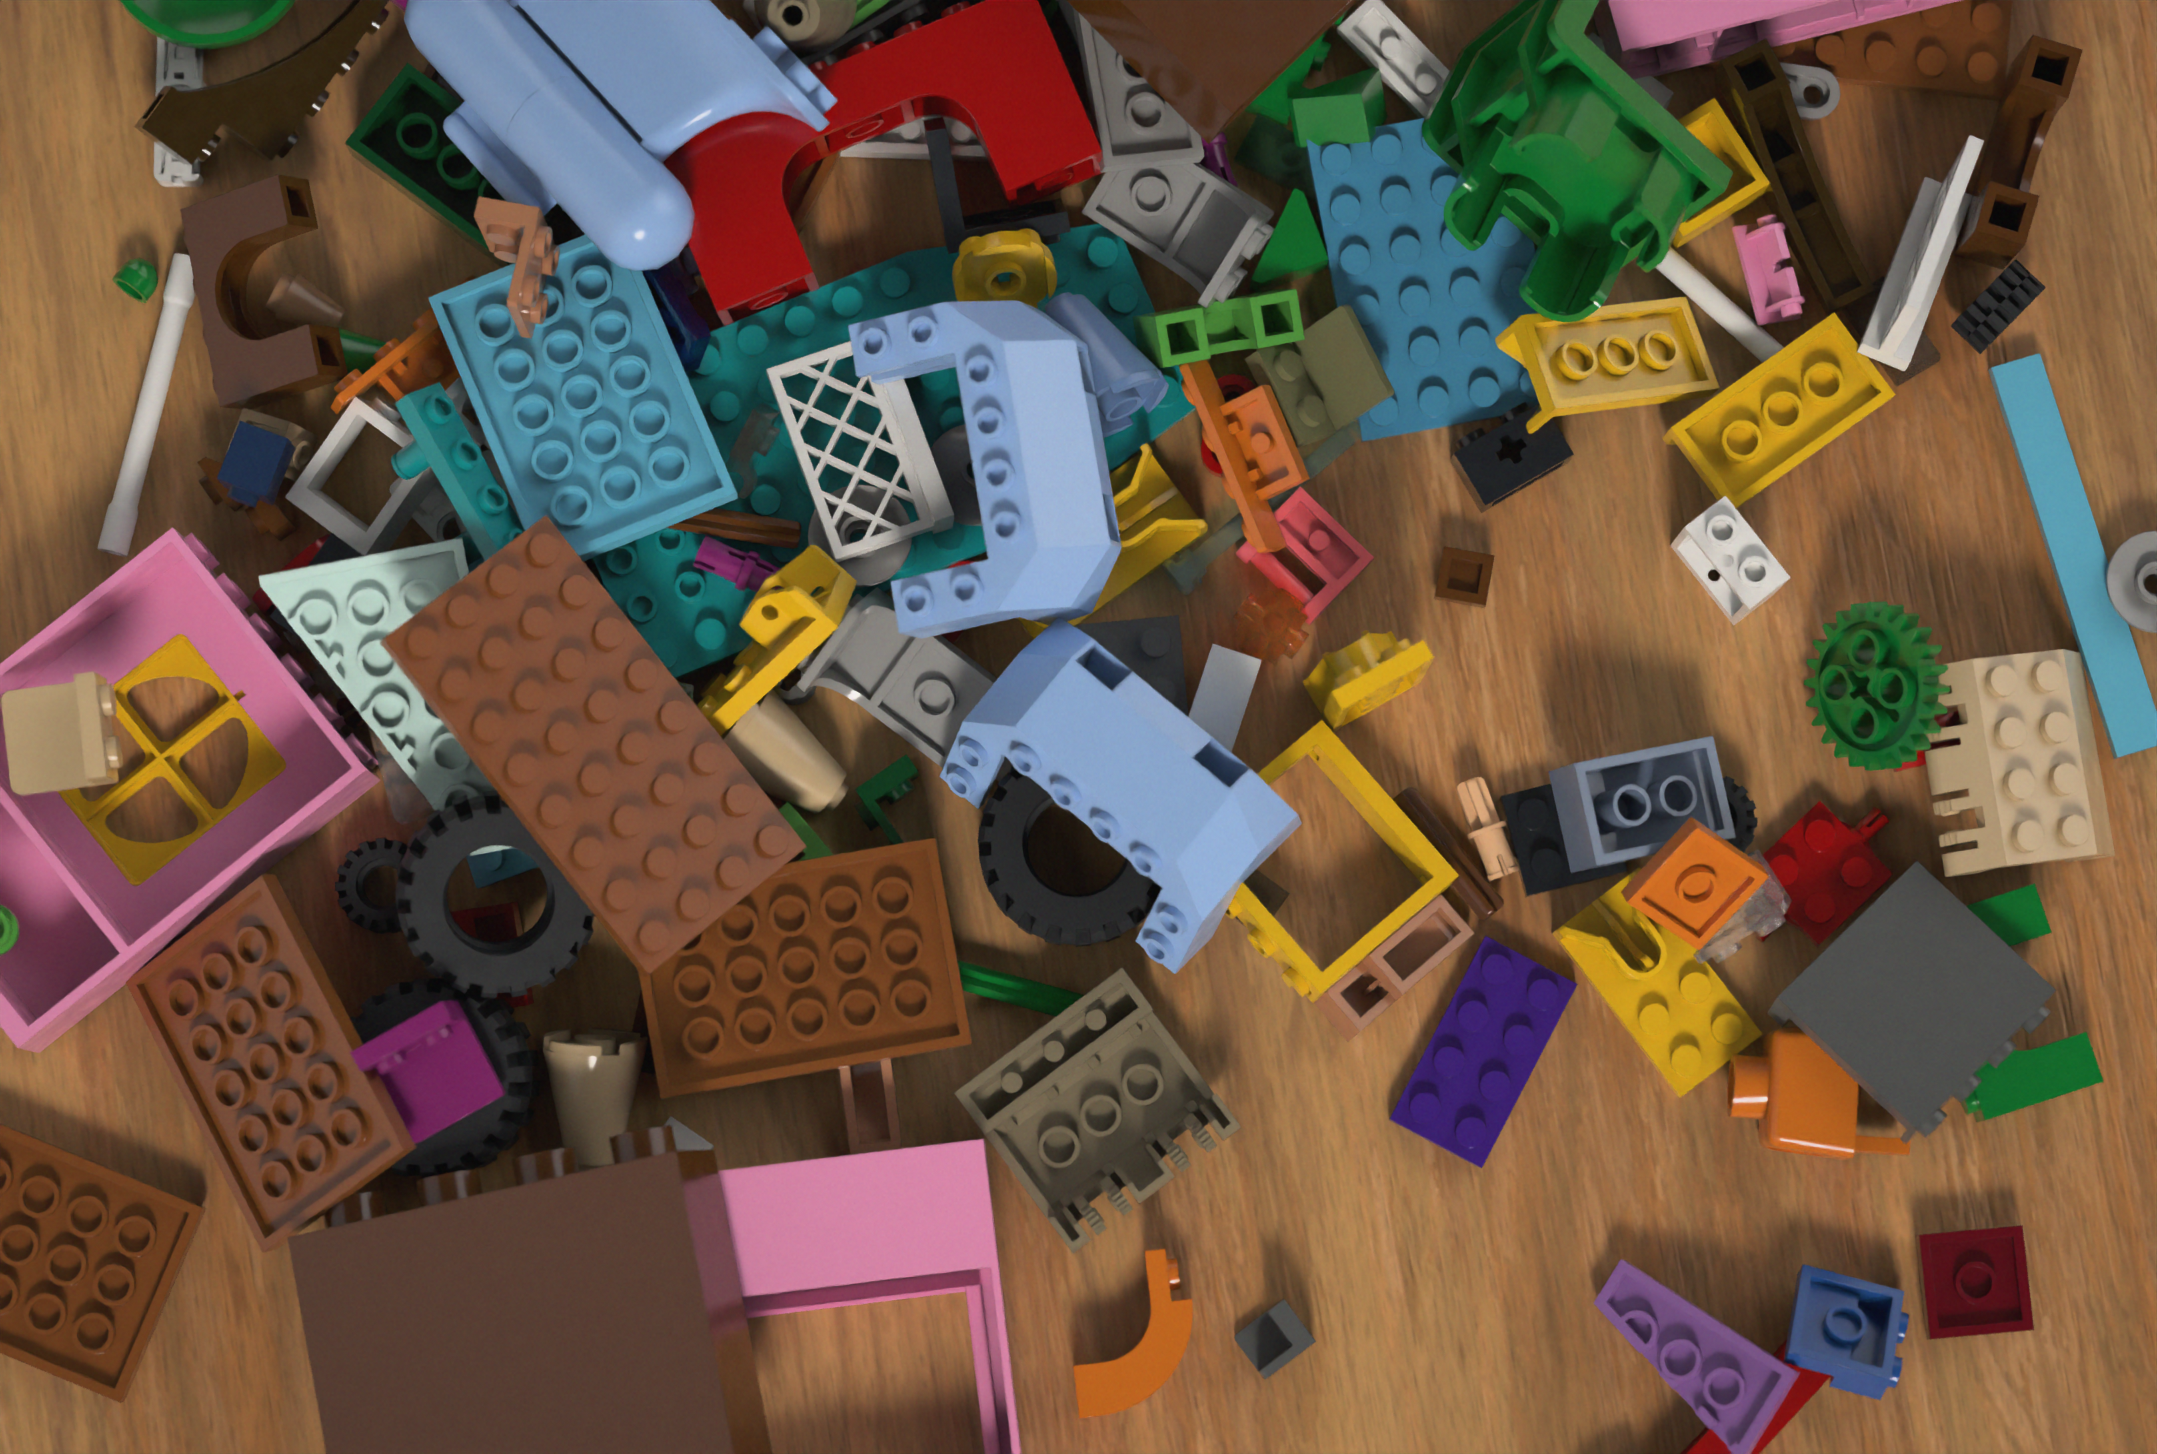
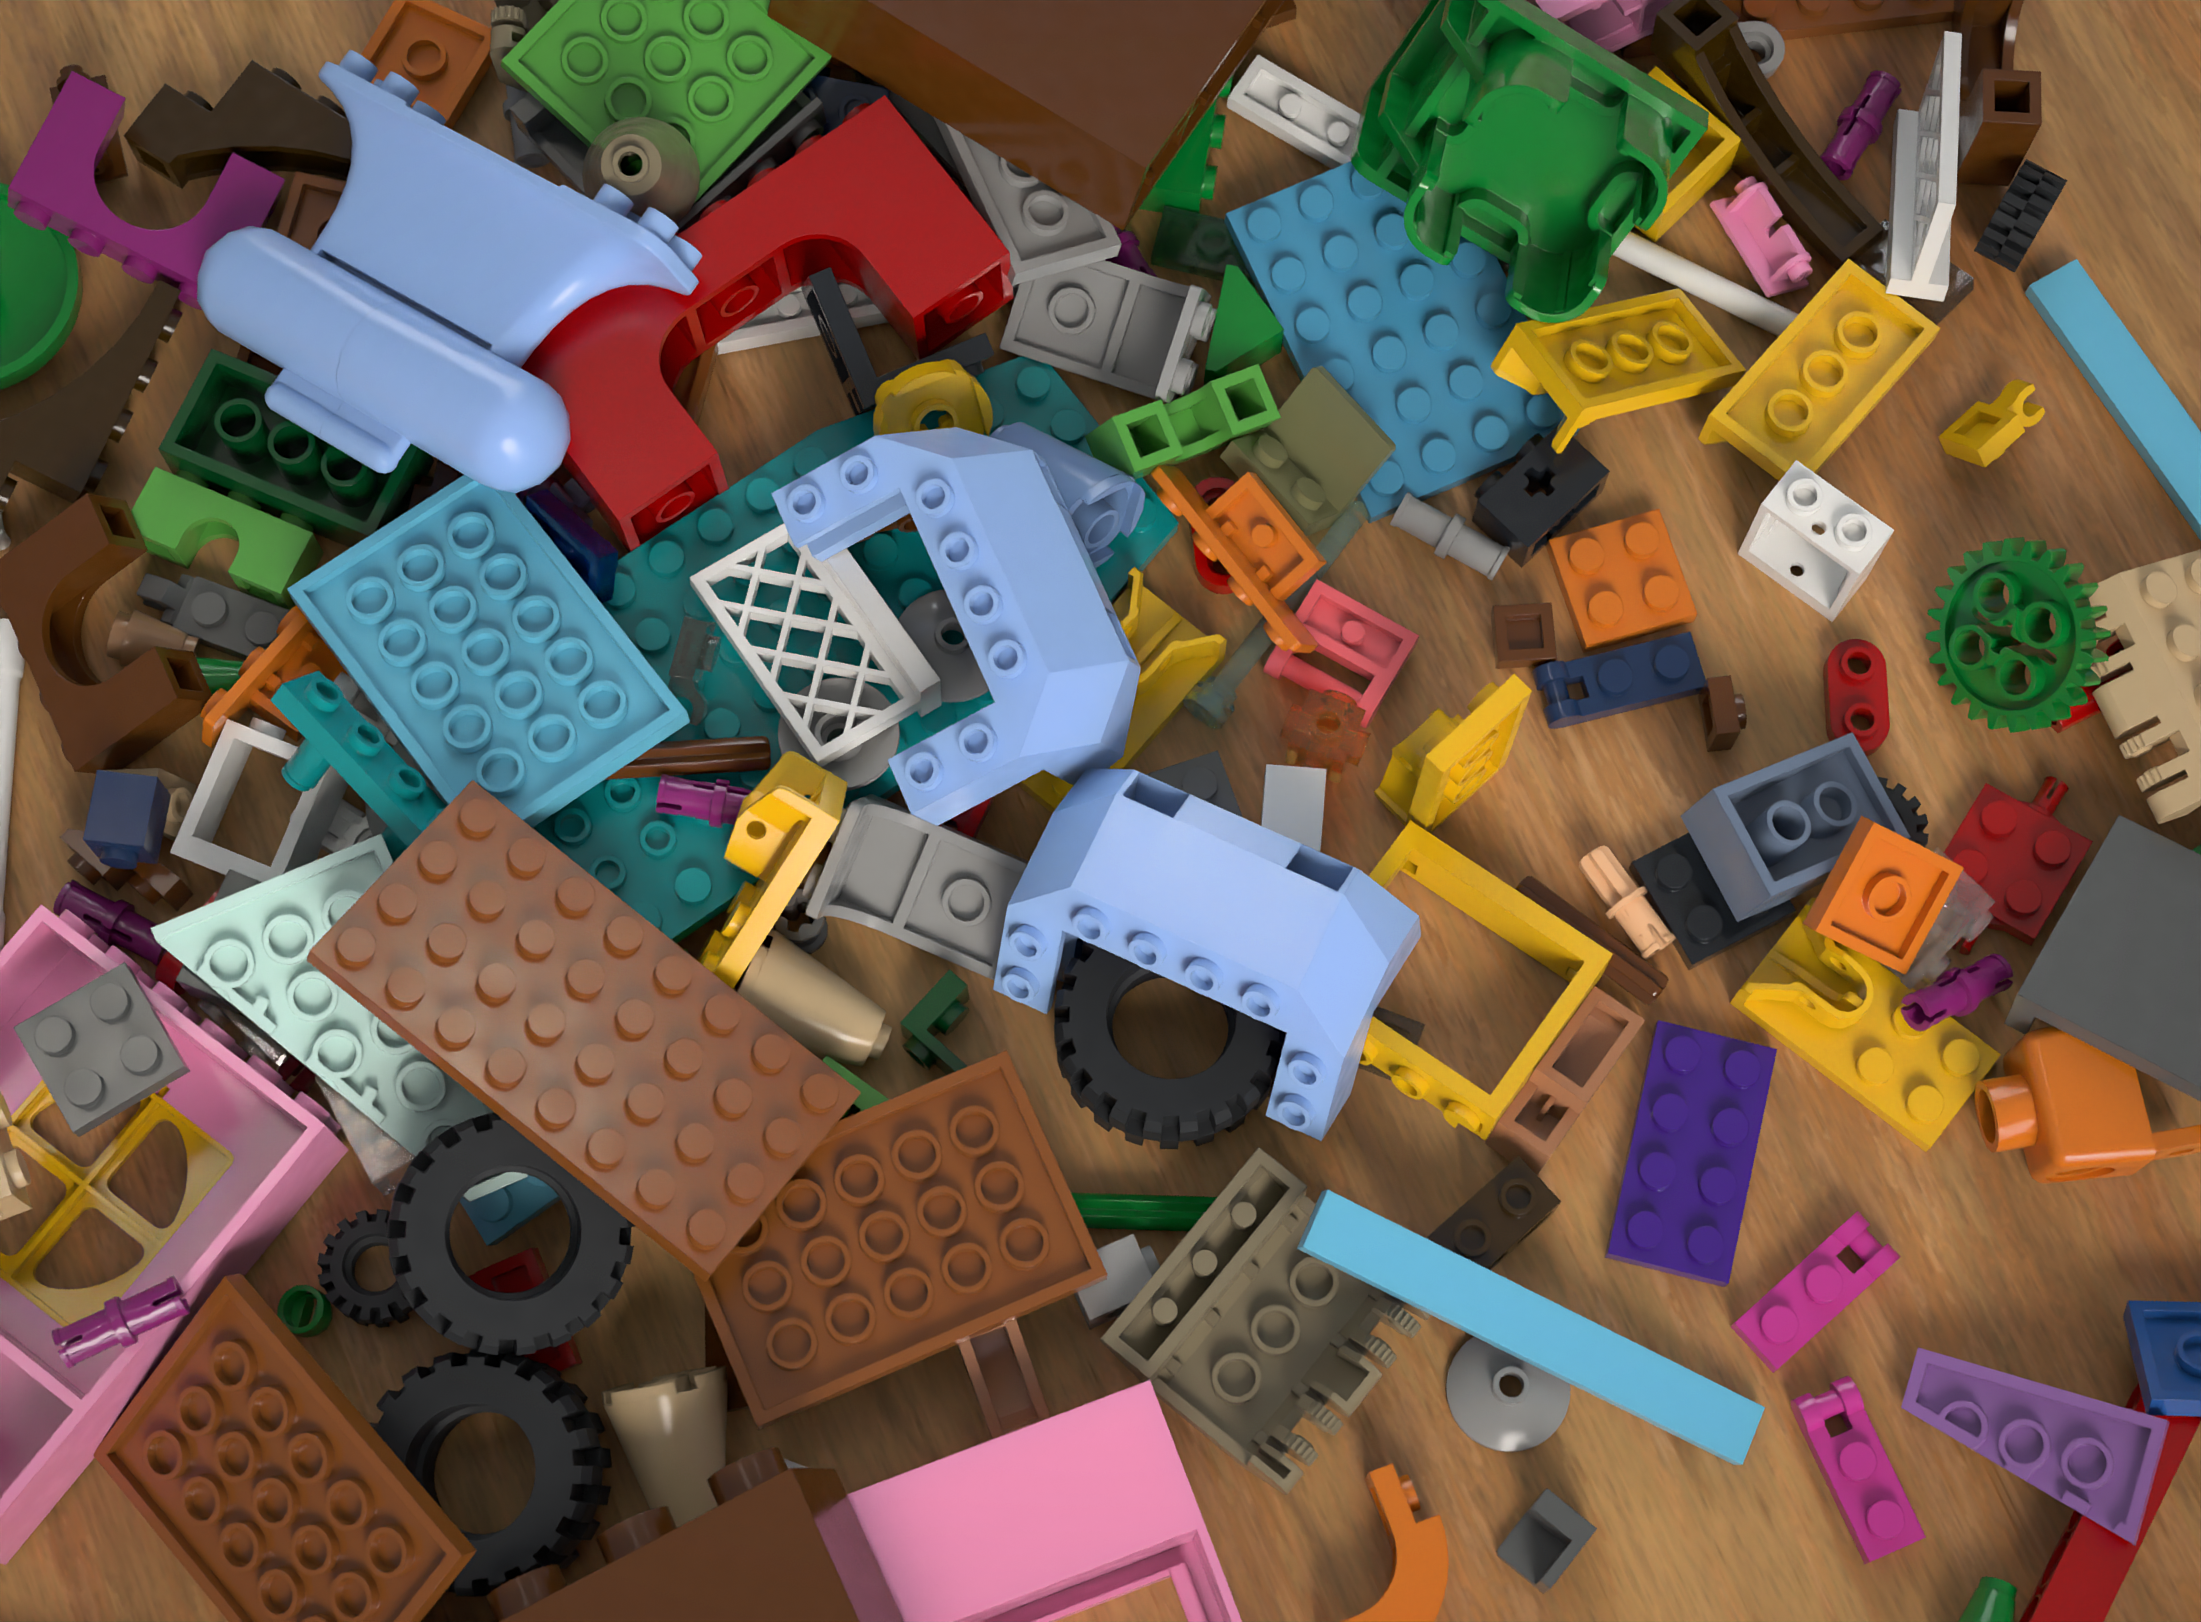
camera: 15 degrees left, 10 degrees down
magenta bracket [350,1001,505,1143] -> none
nougat bracket [474,197,560,339] -> none
green slope [1287,67,1388,147] -> none
none -> plate [13,962,190,1137]
none -> magenta pin [52,1276,190,1368]
none -> magenta pin [53,880,167,966]
none -> bright green arch [131,467,324,610]
none -> dark grey hinge [136,573,290,660]
none -> green hinge [277,1285,333,1337]
none -> light grey brick [1074,1234,1160,1330]
none -> medium azure tile [1297,1190,1765,1465]
none -> light grey pin [1390,492,1510,581]
none -> dark brown brick [1427,1156,1561,1271]
none -> light grey dish [1446,1336,1570,1452]
none -> dark blue plate [1532,631,1706,729]
none -> orange plate [1546,509,1697,653]
none -> reddish brown plate [1698,675,1747,752]
none -> dark pink plate [1730,1211,1901,1373]
none -> dark pink plate [1790,1376,1926,1564]
none -> magenta pin [1820,70,1902,181]
none -> red plate [1823,639,1890,757]
none -> magenta pin [1901,953,2013,1031]
none -> yellow plate [1938,379,2045,468]

